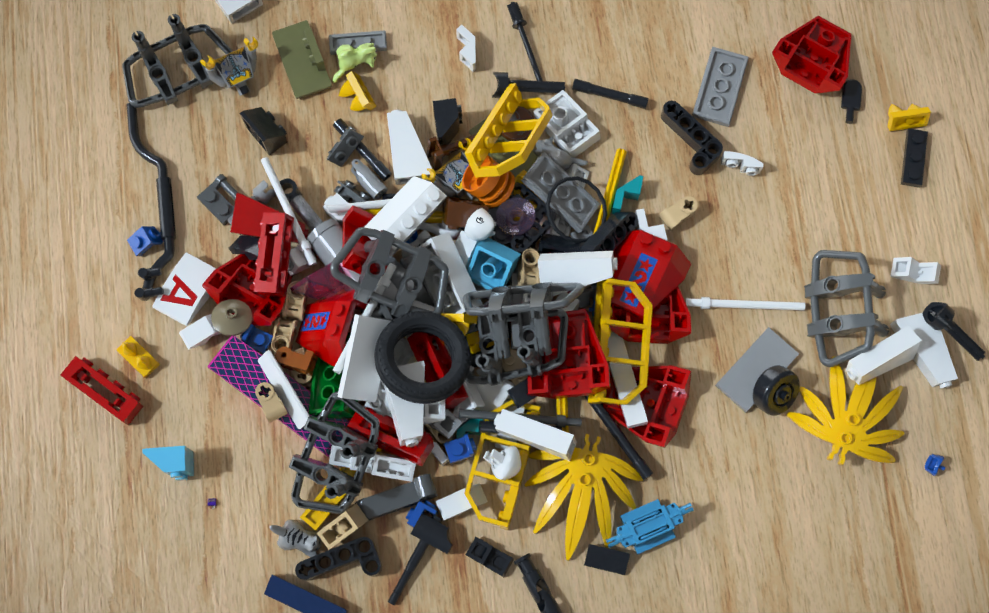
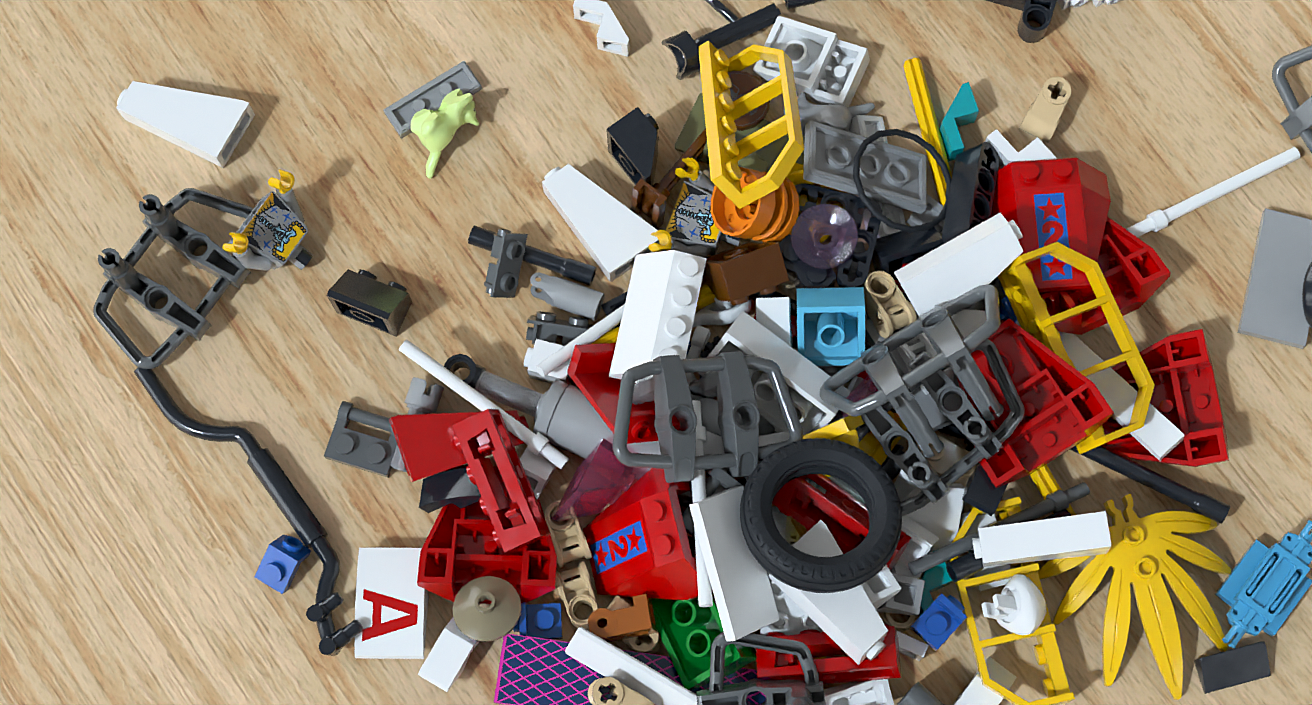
camera: 25 degrees left, 0 degrees up
olive bracket [272,20,332,99] -> none
yellow tile [338,71,377,111] -> none
white piece [464,208,496,241] -> none

